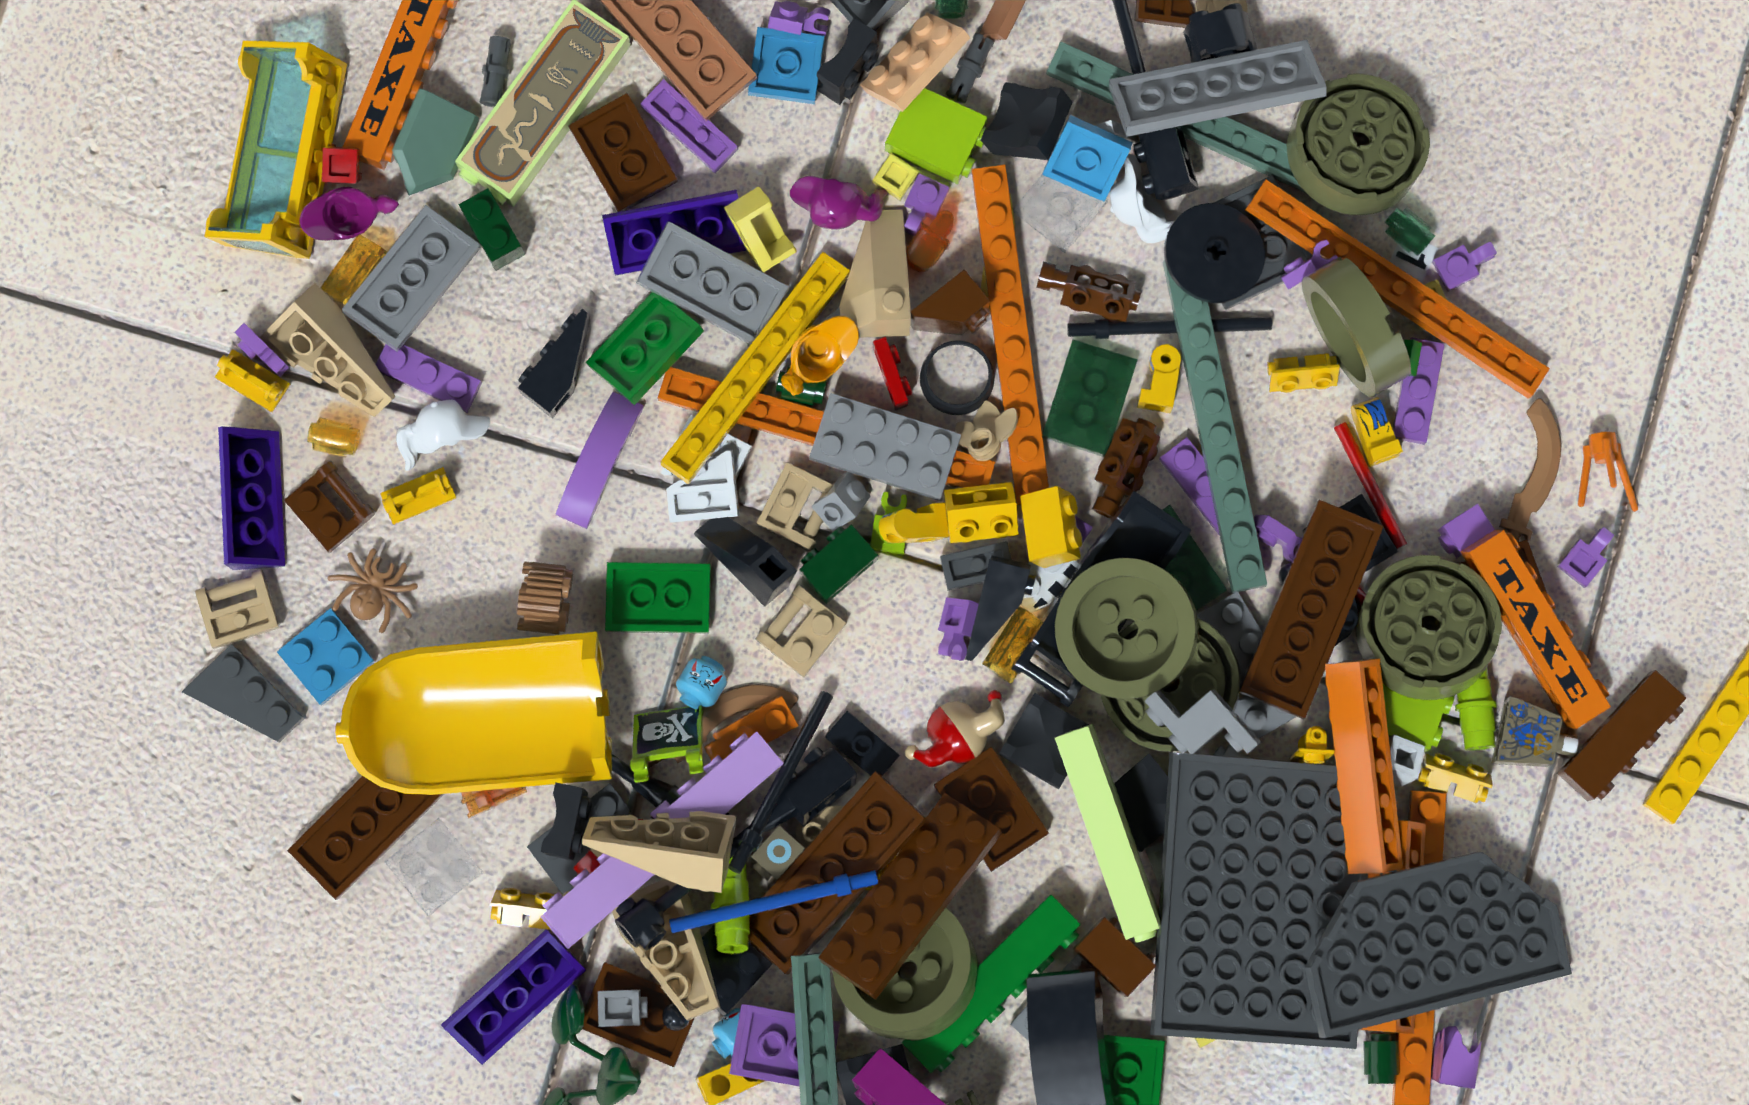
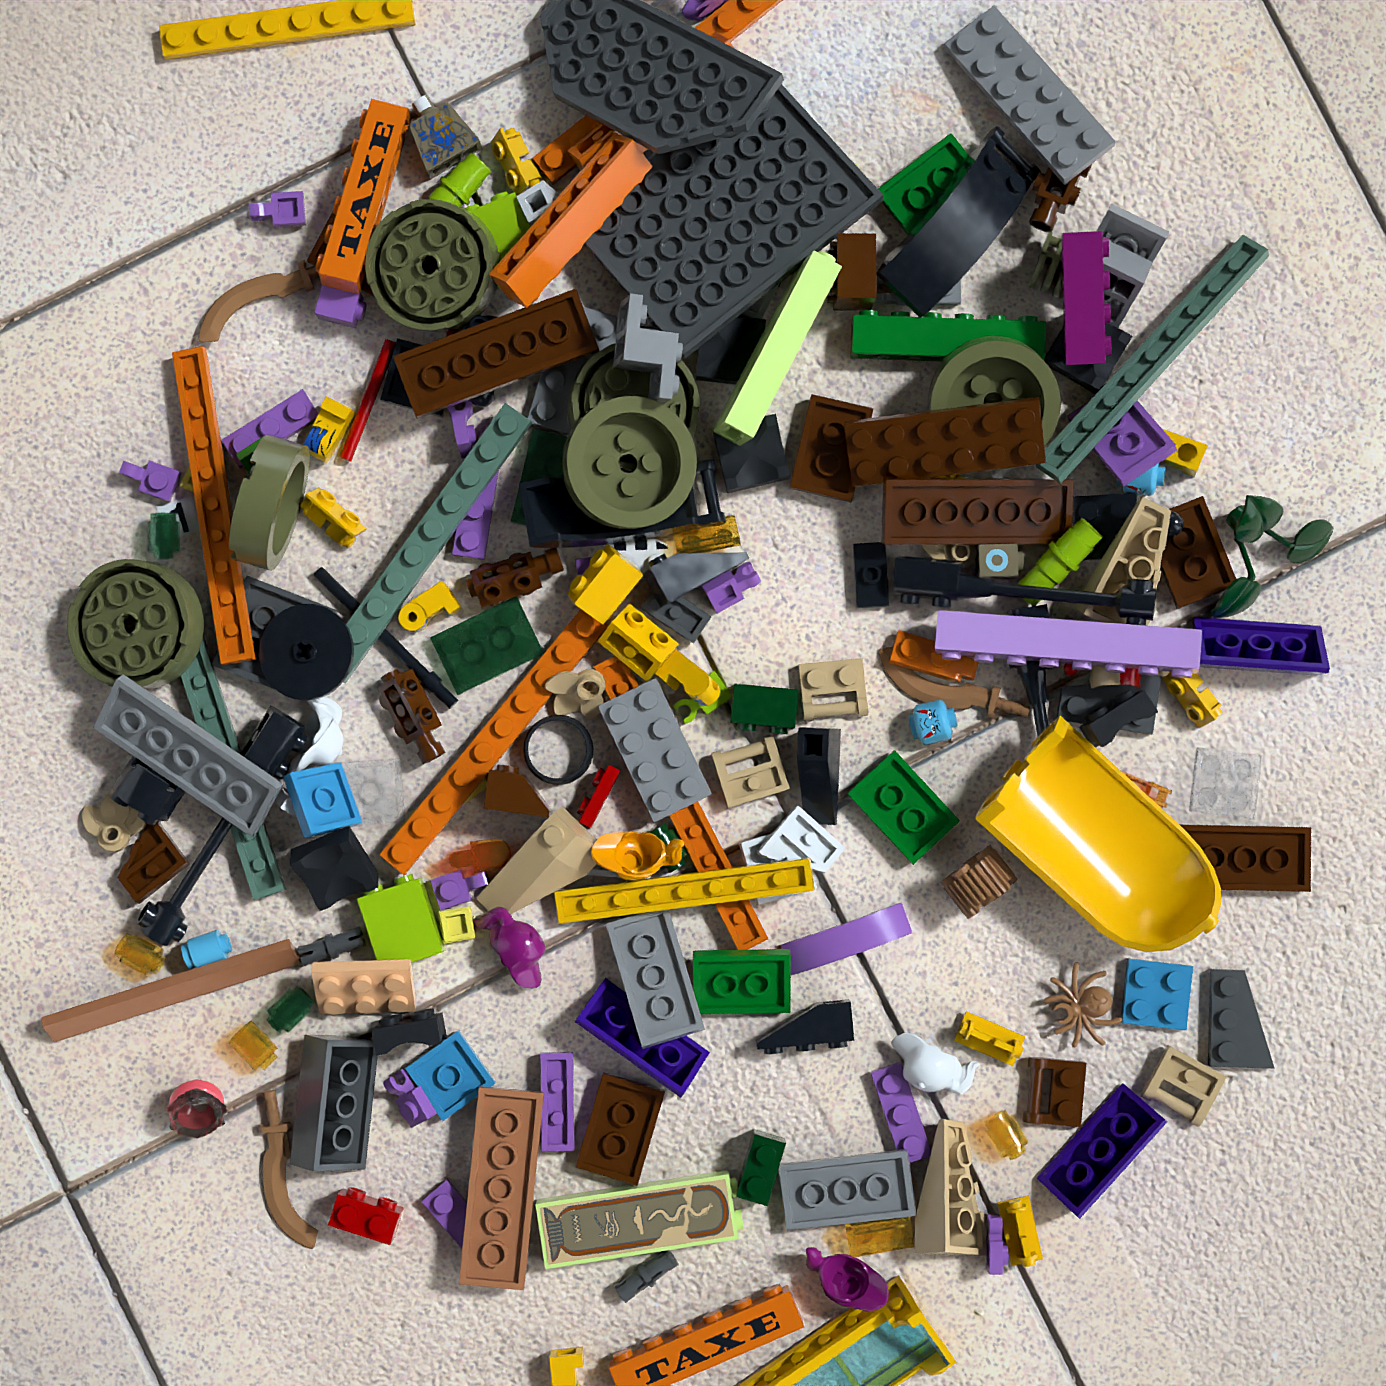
camera: 135 degrees left, 5 degrees up
red panel [322,144,362,184] -> none
sand green tile [392,89,479,196] -> none
tan wedge [582,811,736,893] -> none
light grey bracket [598,990,648,1027] -> none
flag [630,705,704,783] -> none
blue bar [669,870,878,933] -> none
light yellow panel [724,186,797,273] -> none
black bar [728,691,833,874] -> none
light grey bracket [812,472,871,531] -> none
piece [905,690,1005,767] -> none
medium lavender plate [1281,239,1338,290] -> none
yellow hinge [1289,726,1334,764] -> none
dark green brick [1363,1034,1399,1084] -> none
reddish brown brick [1557,670,1686,802] -> none
orange plant [1578,432,1638,512] -> none

